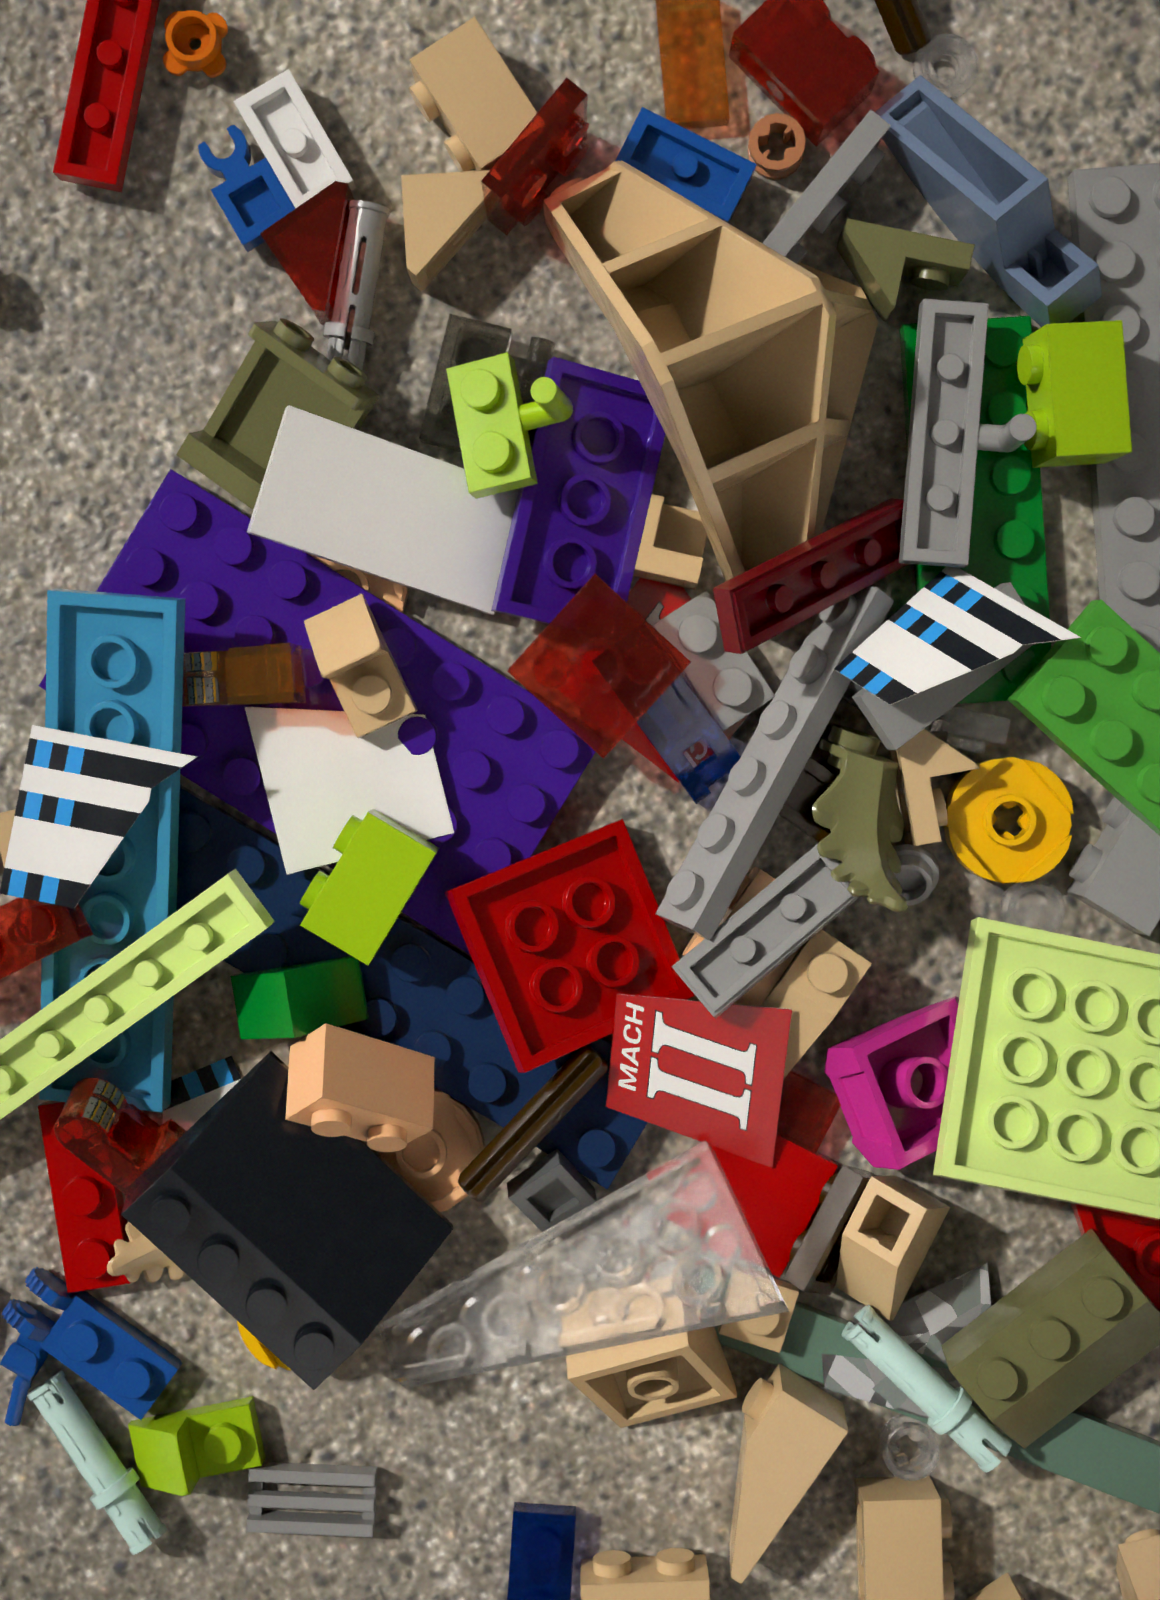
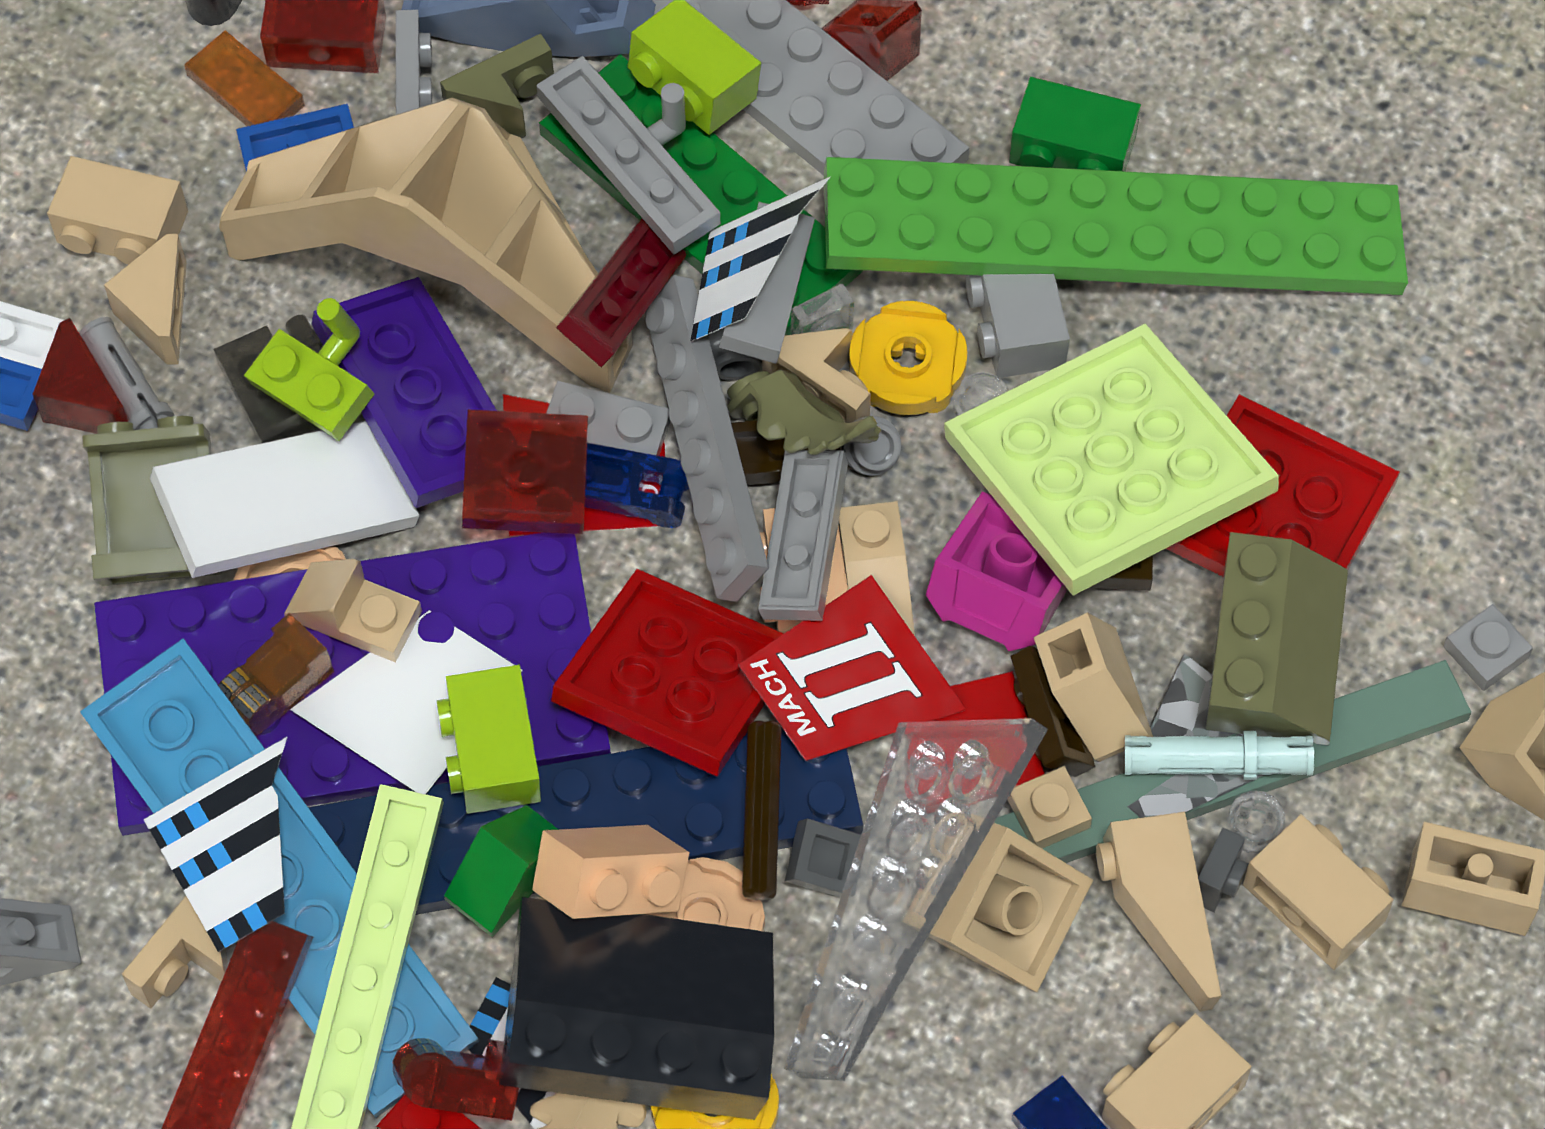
camera: 45 degrees left, 25 degrees down
clear red plate [481,77,589,236] -> none
tan panel [633,494,707,590] -> none
nougat bush [747,113,806,180] -> none
clear red tile [777,1069,841,1154] -> none
none -> dark grey plate [1198,827,1249,913]

